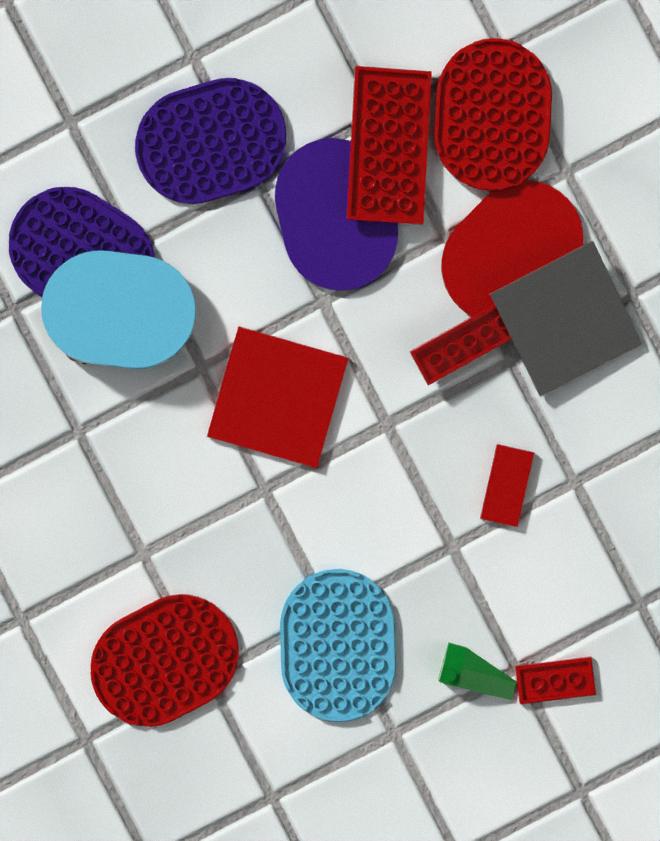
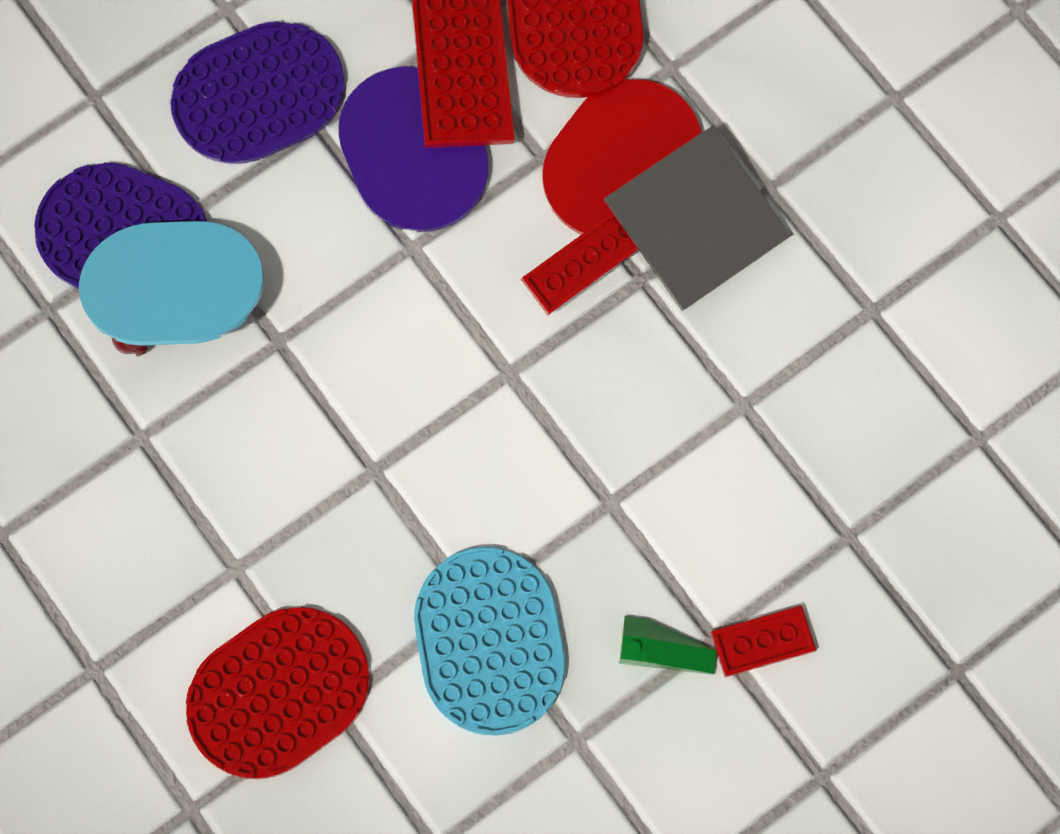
camera: 10 degrees left, 15 degrees down
red tile [207,326,349,468] -> none
red tile [480,444,535,527] -> none

